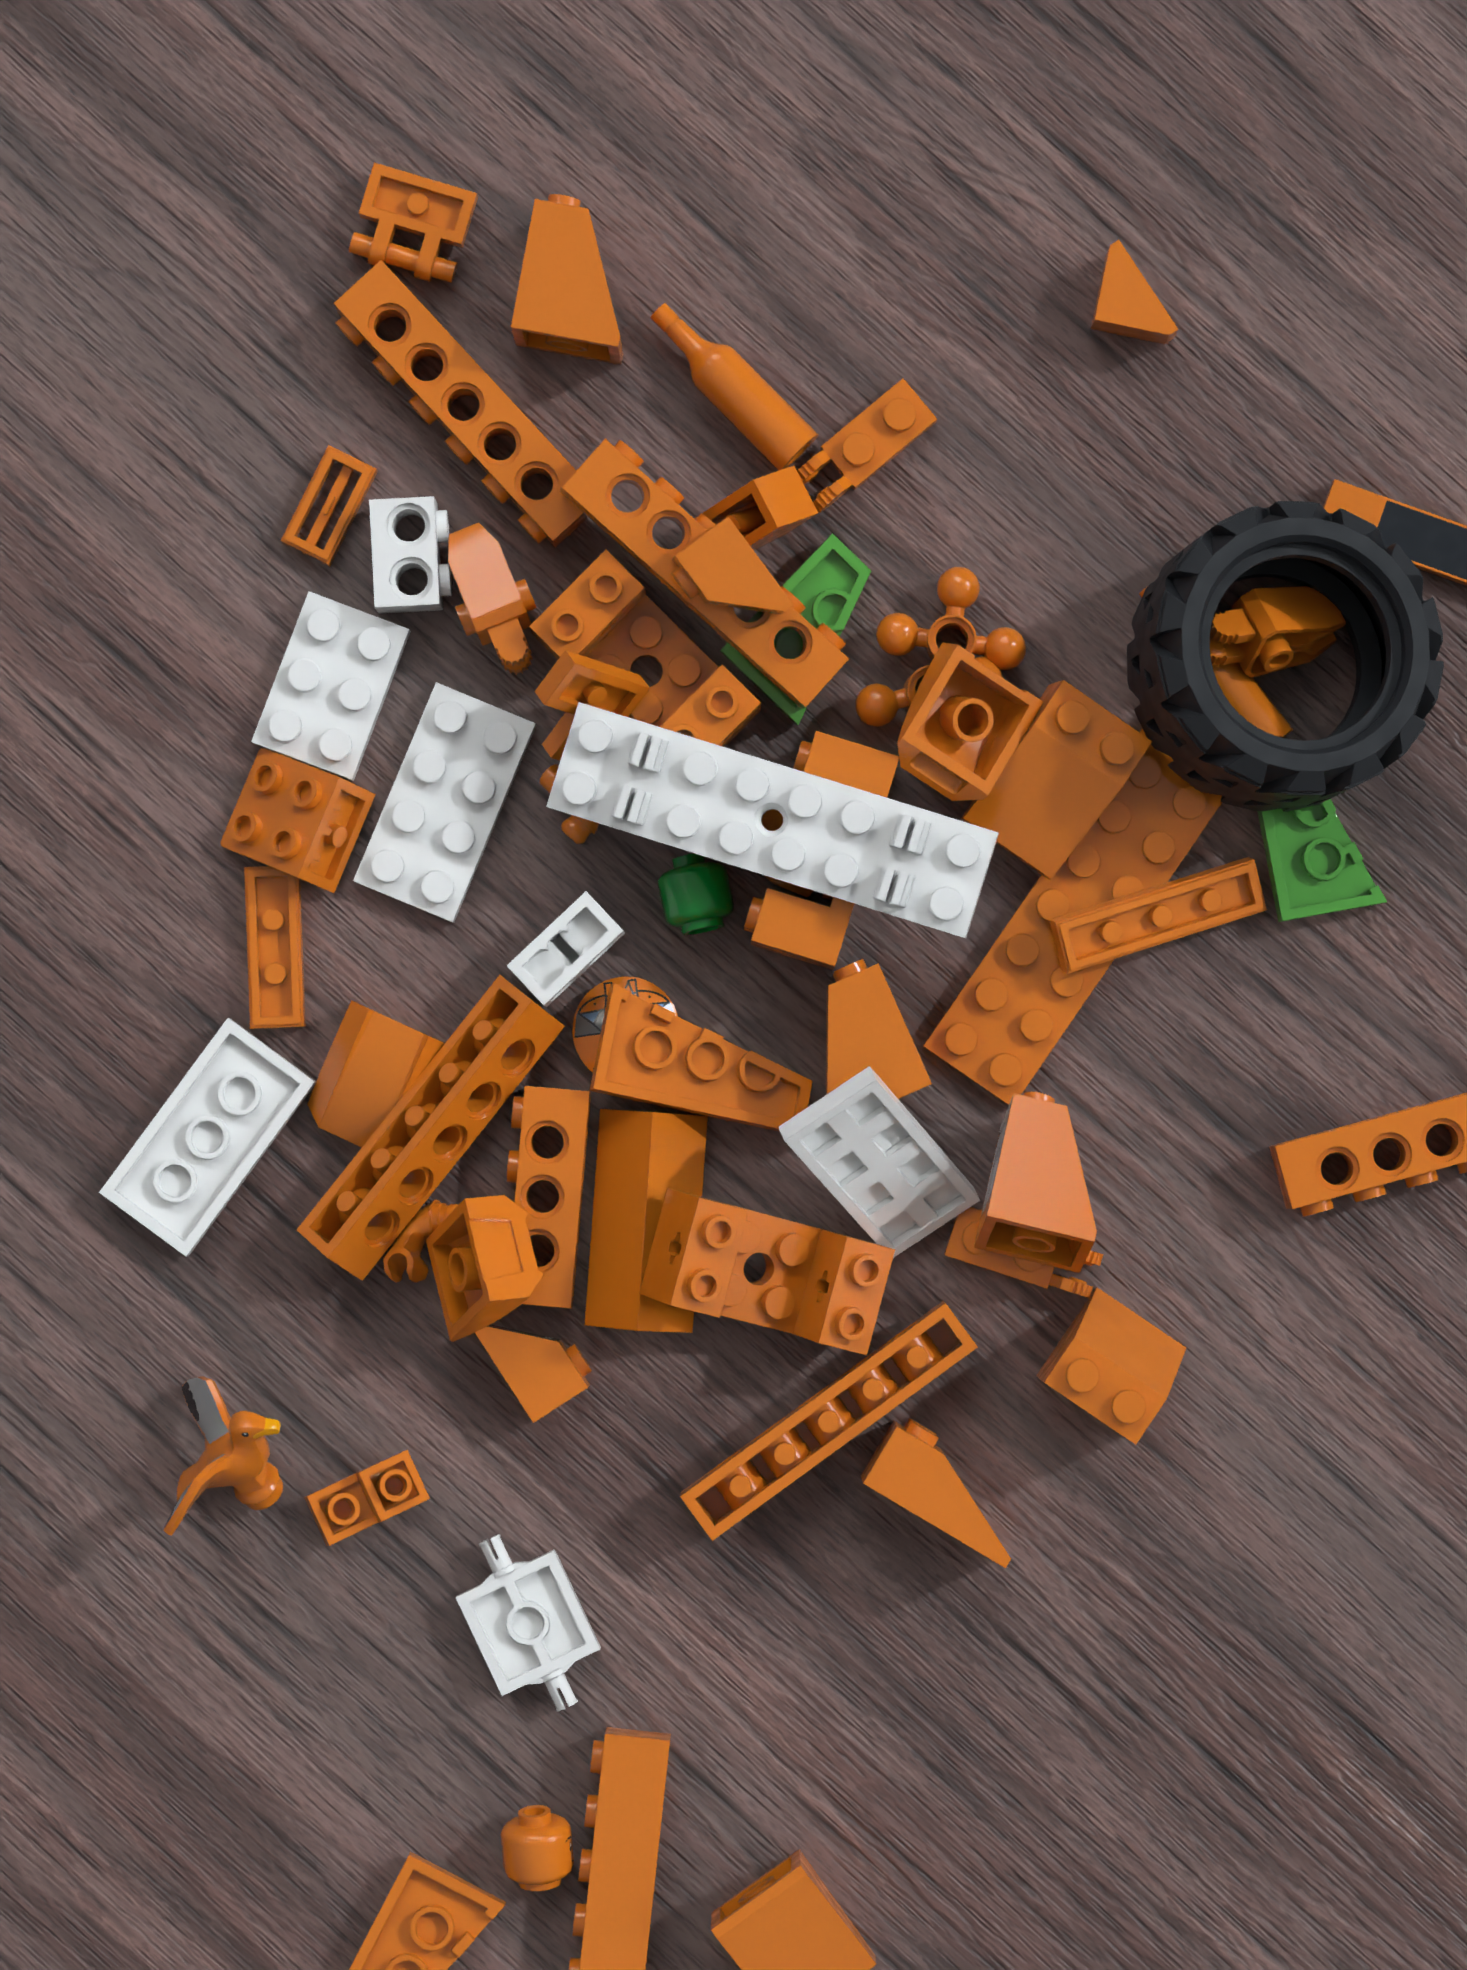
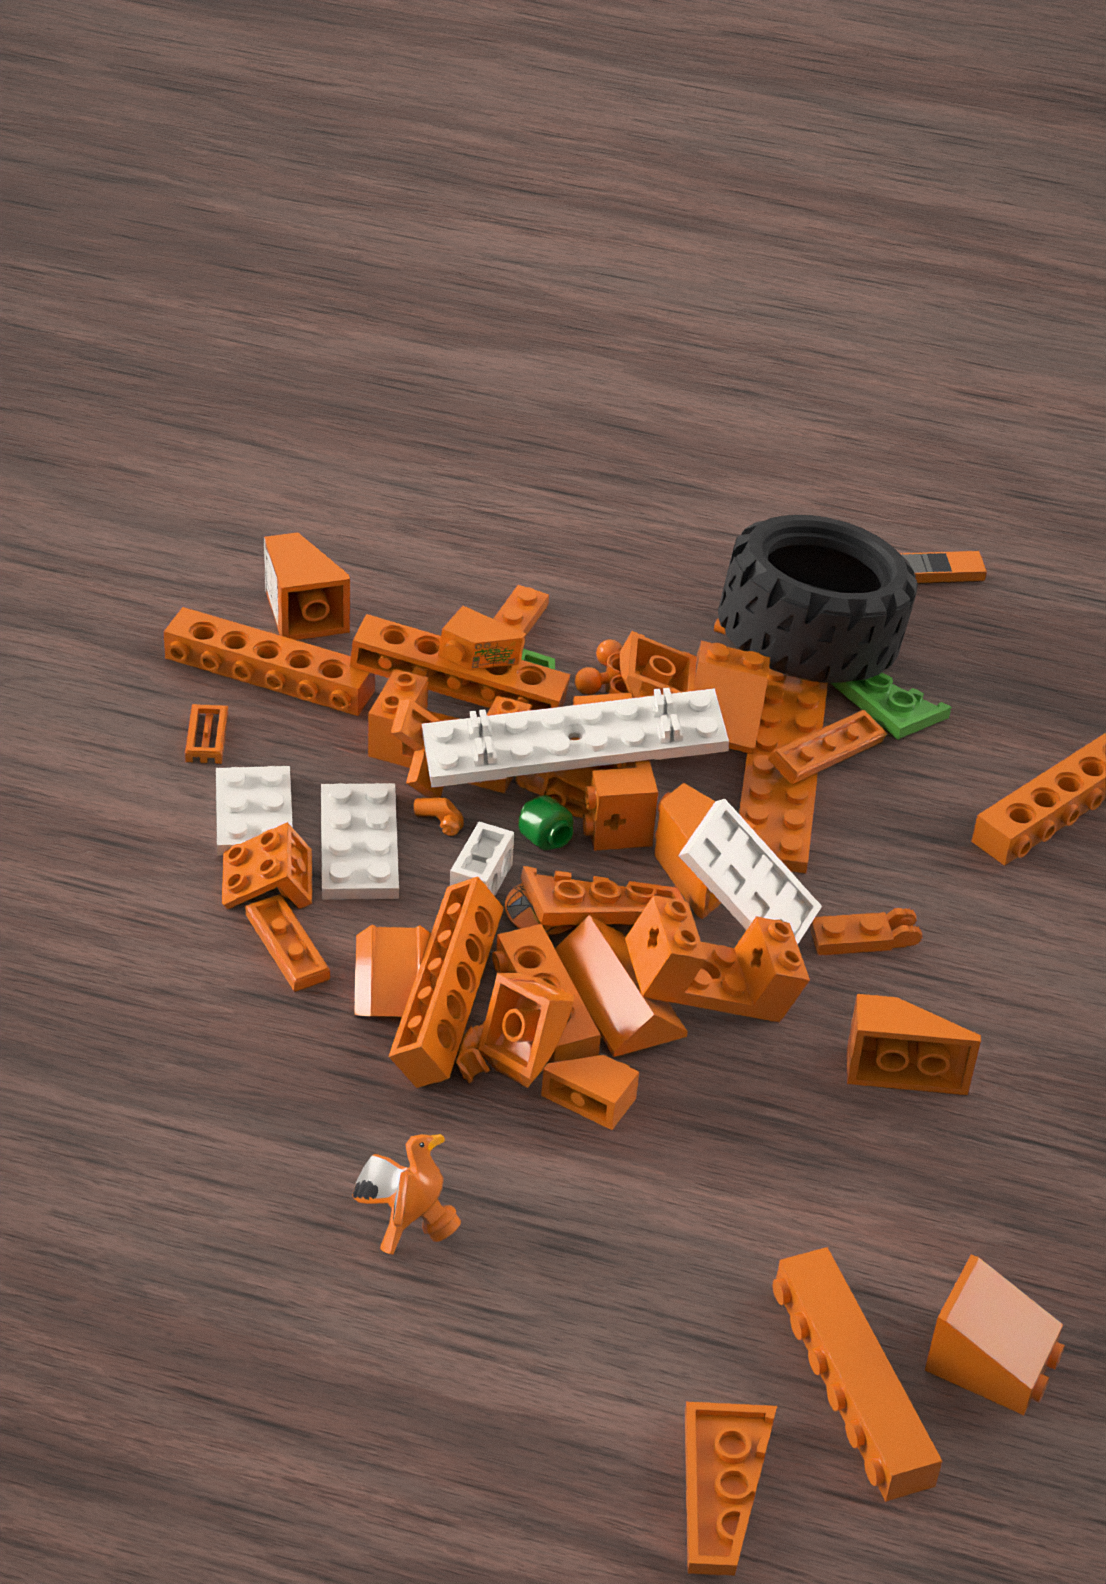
camera: 35 degrees left, 45 degrees down
white plate [99,1018,316,1257] -> none
orange slope [304,1449,430,1546] -> none
orange plate [349,162,478,283] -> none
white brick [369,496,452,614] -> none
orange hinge [448,522,537,675] -> none
white plate [456,1534,601,1712] -> none
orange head [501,1805,574,1891] -> none
orange piece [650,303,818,471] -> none
orange brick [680,1301,978,1541] -> none
orange slope [974,1092,1097,1273] -> none
orange slope [1036,1287,1186,1445] -> none
orange slope [1091,240,1178,344] -> none

